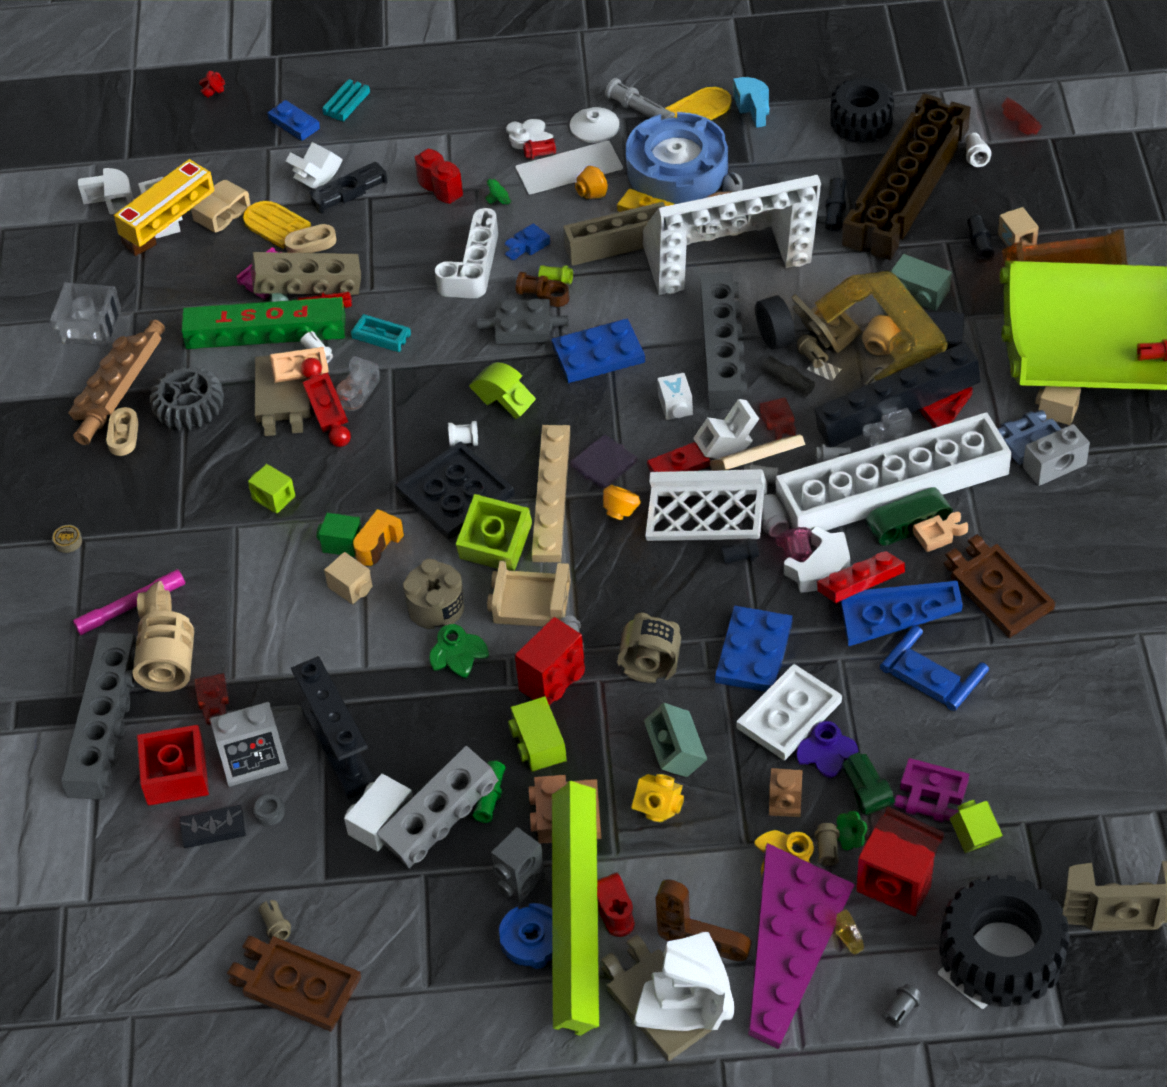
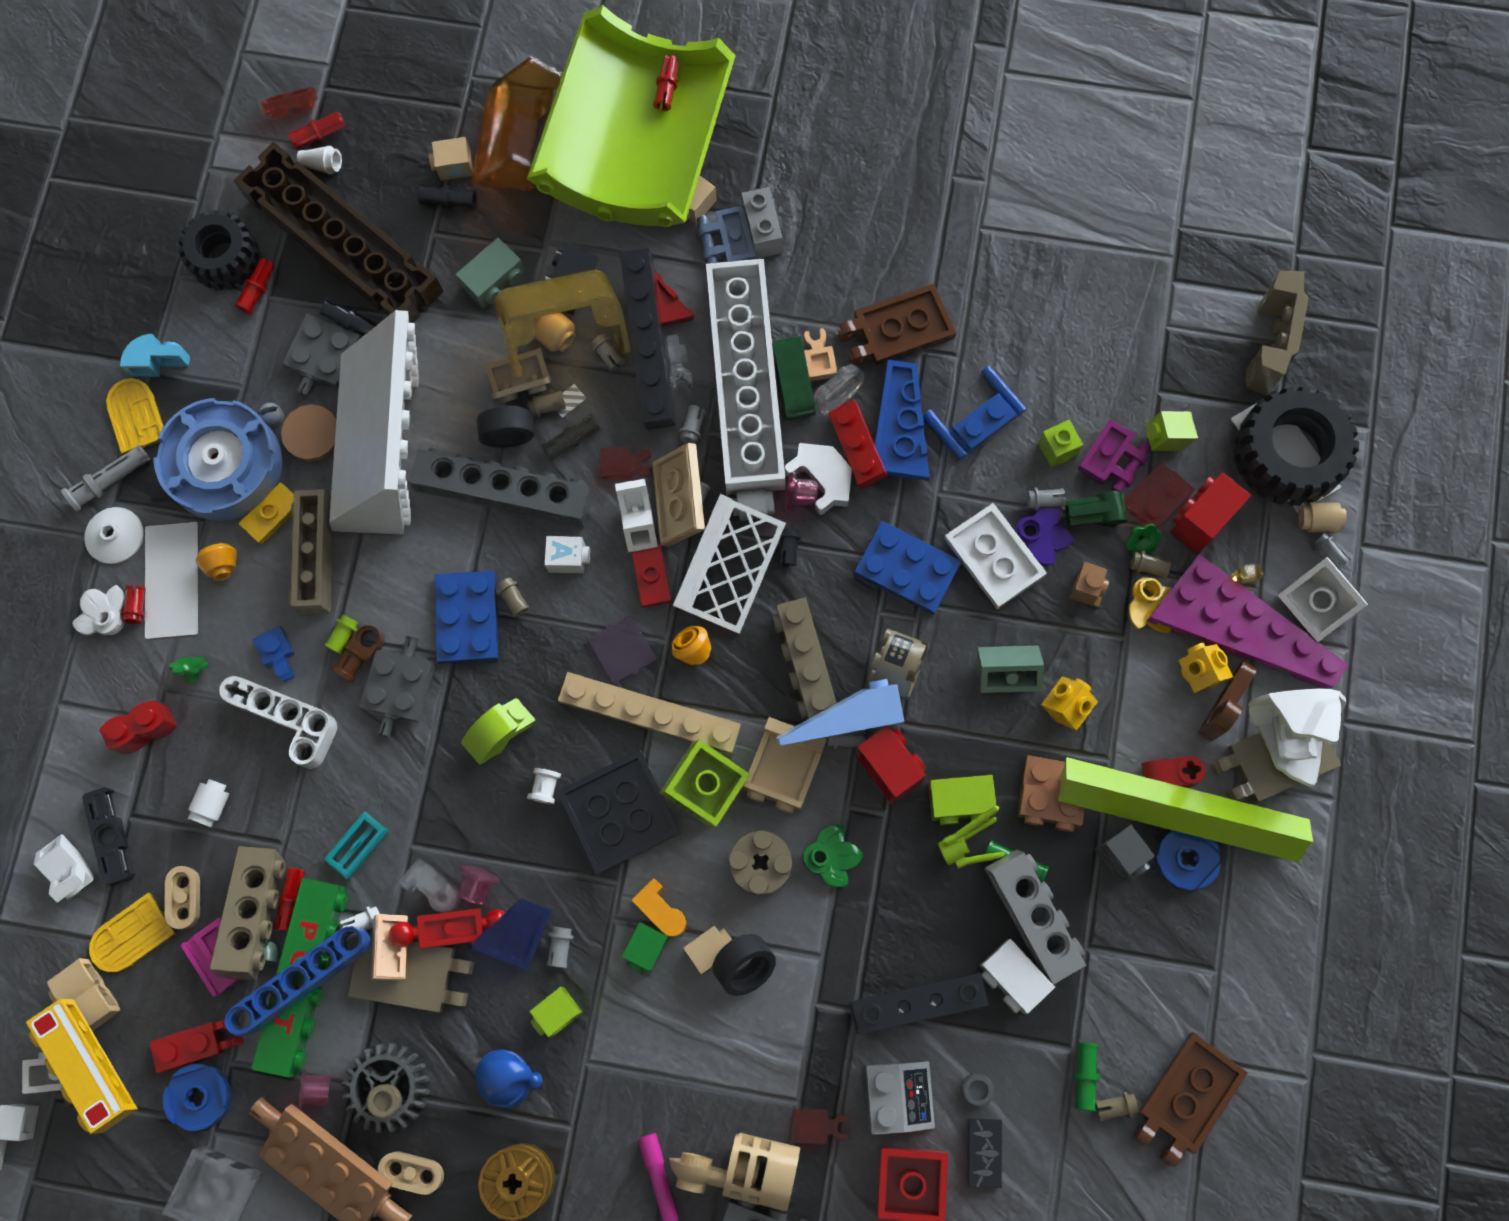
camera: 75 degrees left, 25 degrees up
none -> red hinge [150,1020,244,1073]
none -> blue plate [163,1064,231,1131]
none -> white brick [188,779,229,827]
none -> blue beam [225,926,371,1035]
none -> red axle [234,258,275,315]
none -> red axle [288,112,345,150]
none -> clear pink piece [298,1068,330,1111]
none -> dark tan tile [366,1084,402,1119]
none -> clear pink piece [458,866,500,904]
none -> clear blue wing [470,898,552,970]
none -> blue piece [475,1049,543,1109]
none -> pearl gold wheel [478,1143,556,1221]
none -> dark tan pin [496,578,530,618]
none -> light grey pin [546,927,574,968]
none -> black tyre [712,934,776,996]
none -> dark tan brick [772,597,837,720]
none -> light blue wedge [776,679,904,746]
none -> clear plate [814,364,864,414]
none -> lime plant [938,806,1005,869]
none -> light grey pin [1026,487,1066,511]
none -> lime brick [1038,419,1083,468]
none -> green pin [1073,1042,1100,1111]
none -> yellow brick [1178,643,1233,693]
none -> white slope [1278,557,1368,643]
none -> tan brick [1298,502,1347,532]

